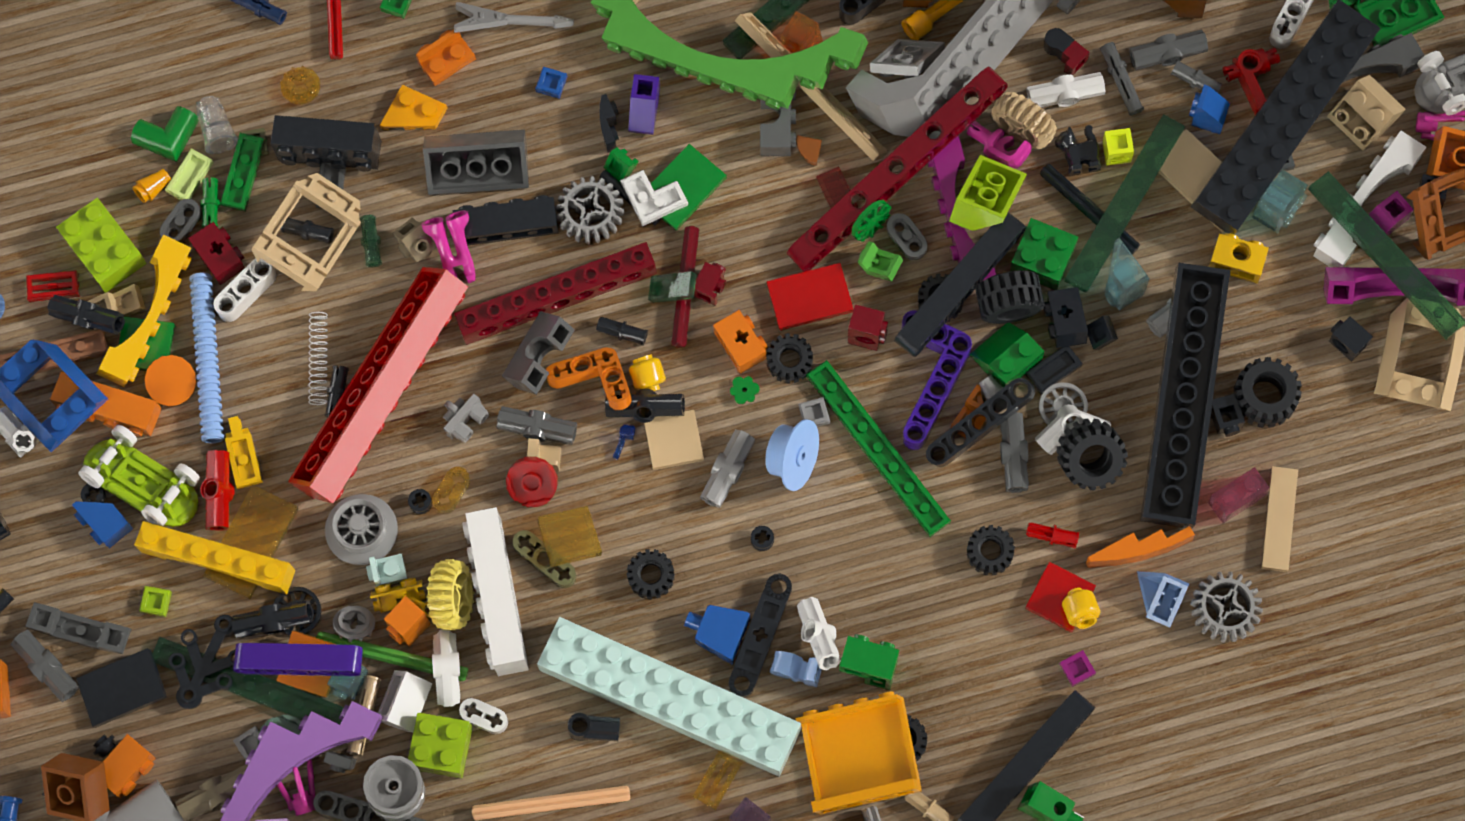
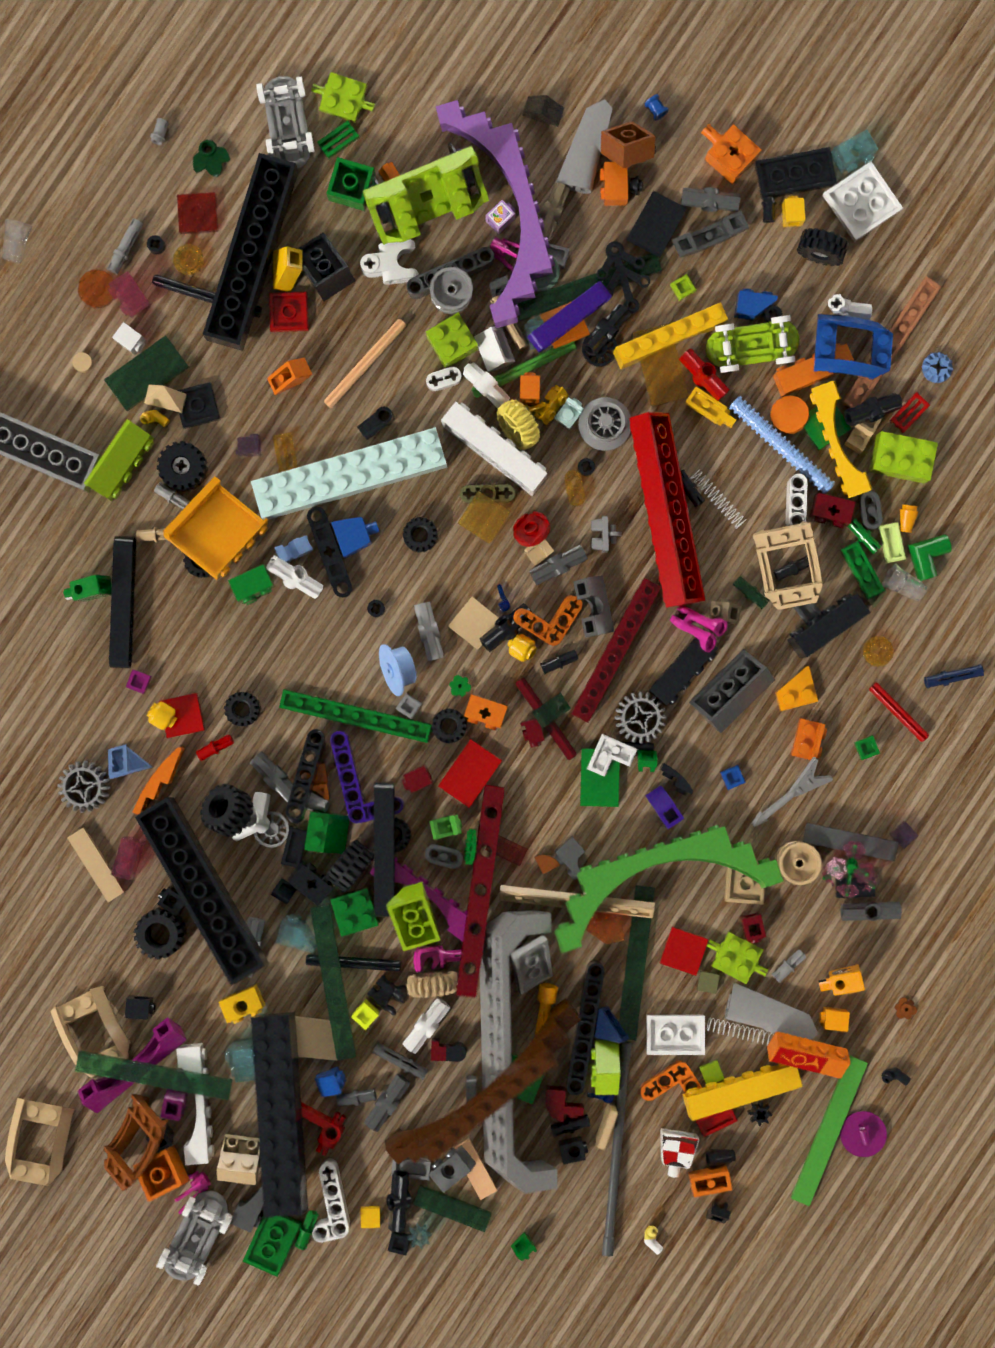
camera: 135 degrees right, 15 degrees up
light grey gear [333,606,375,642] -> none

